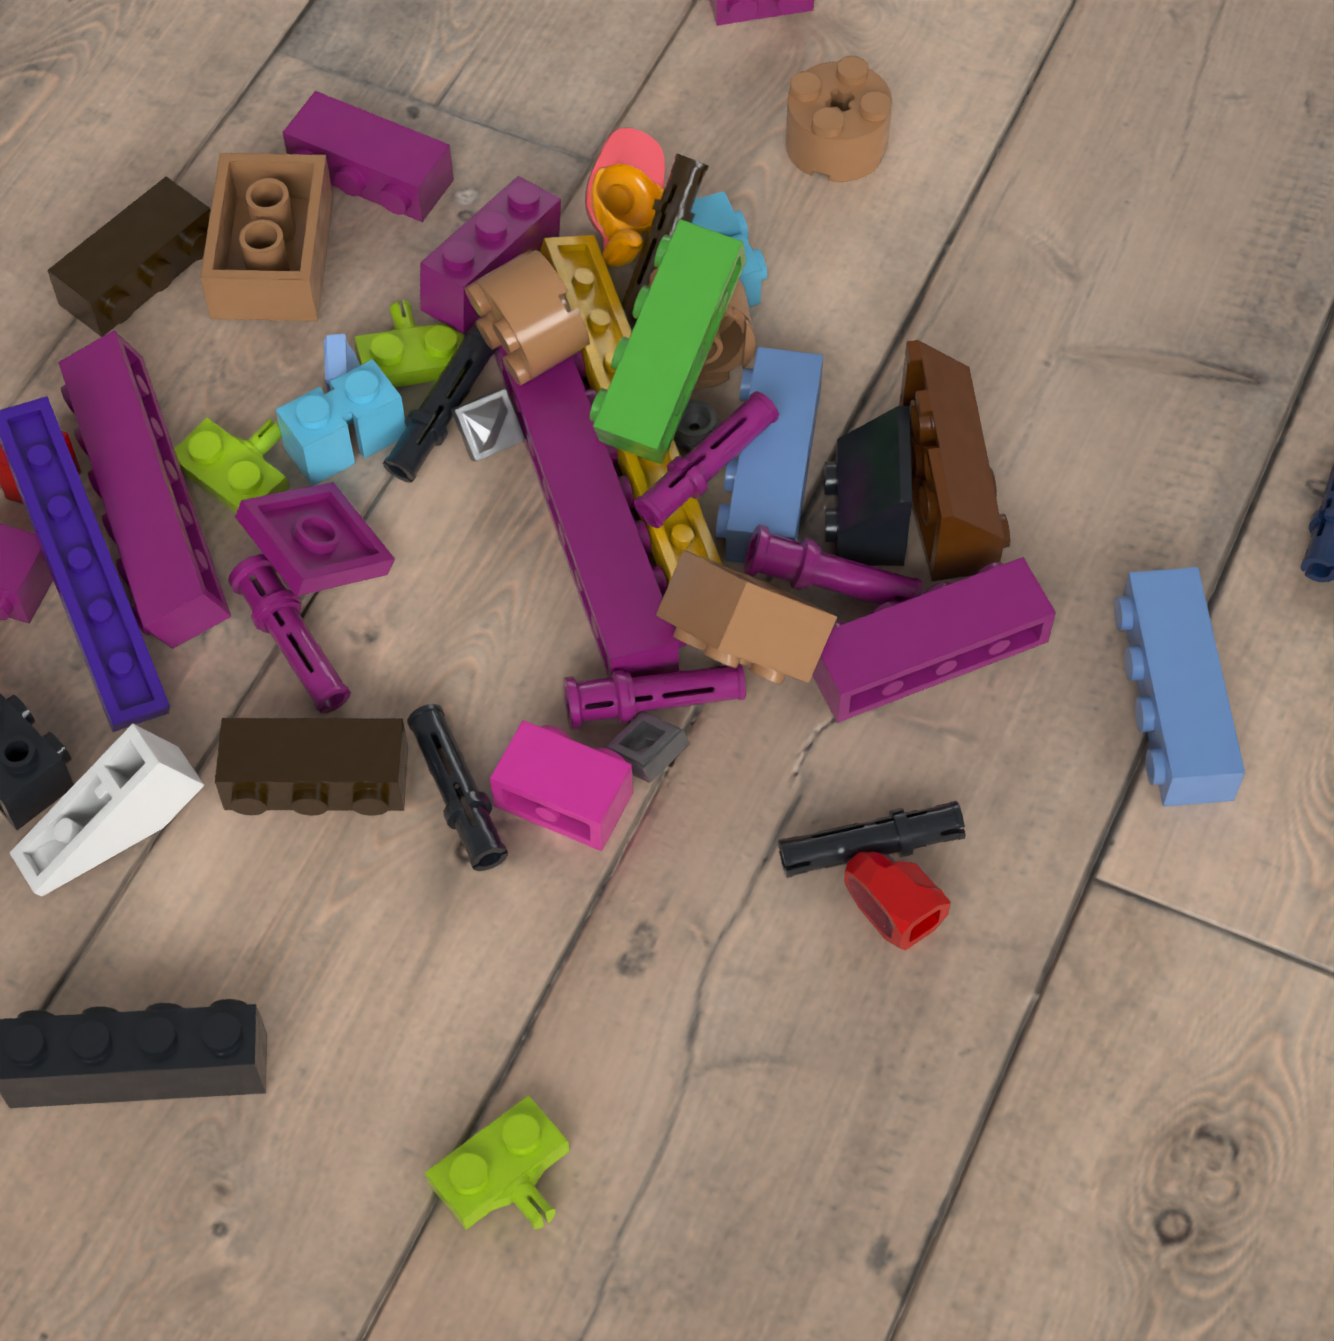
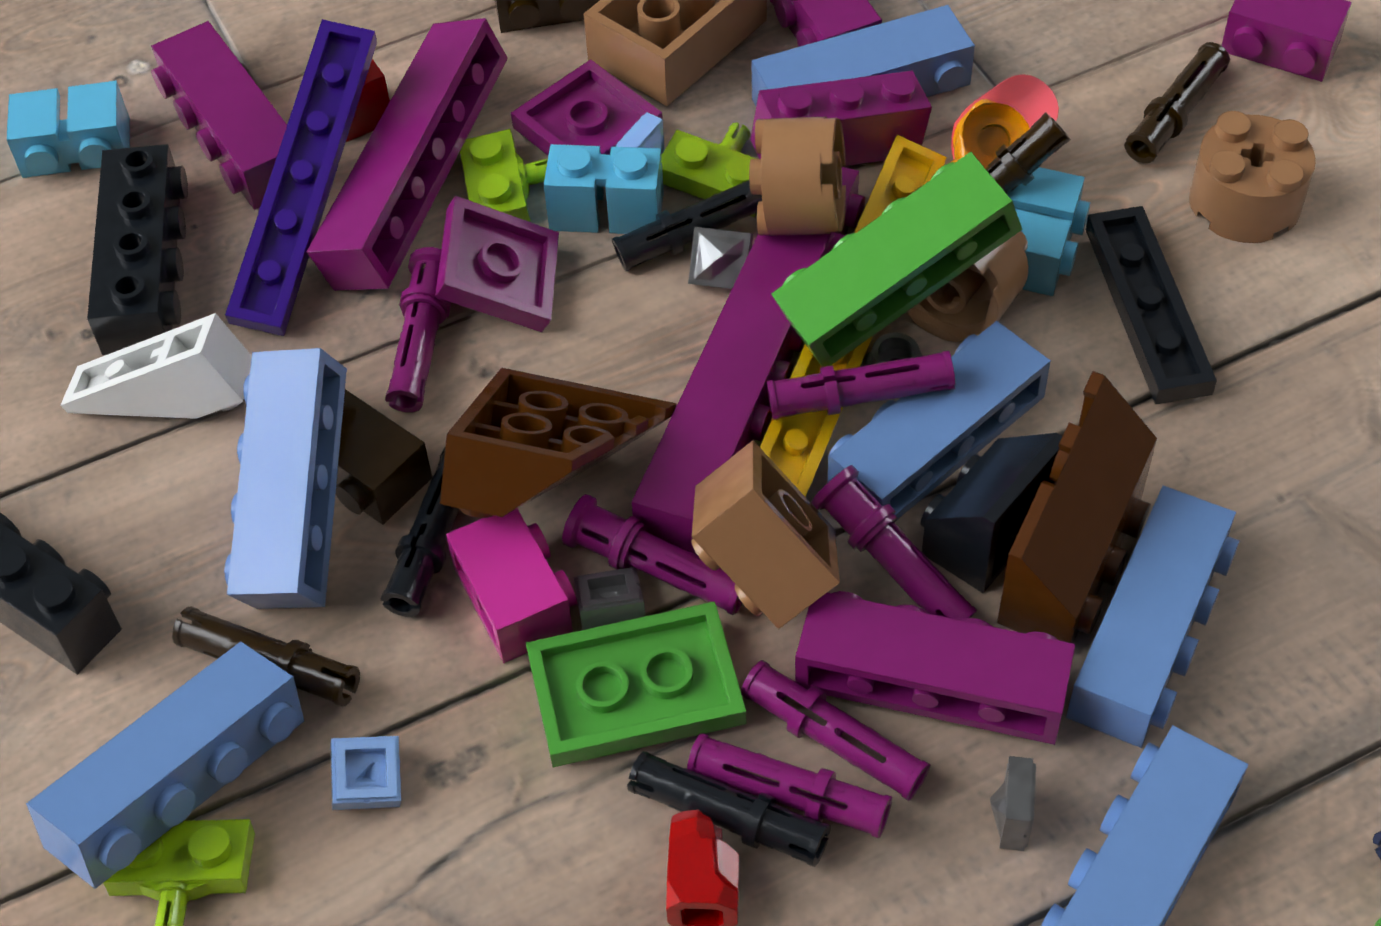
camera: 40 degrees right, 5 degrees down
none -> medium blue brick [26,641,304,889]
none -> dark brown pin [172,606,360,707]
none -> brick [224,348,347,609]
none -> light blue tile [330,736,401,810]
none -> reddish brown wedge [440,368,677,518]
none -> magenta plate [511,59,663,155]
none -> bright green plate [526,601,747,768]
none -> magenta pin [687,733,892,839]
none -> magenta pin [741,660,931,801]
none -> medium blue brick [751,5,975,106]
none -> flat silver tile [990,756,1036,851]
none -> medium blue brick [1066,485,1240,748]
none -> black plate [1085,206,1217,405]
none -> dark brown pin [1124,42,1230,164]

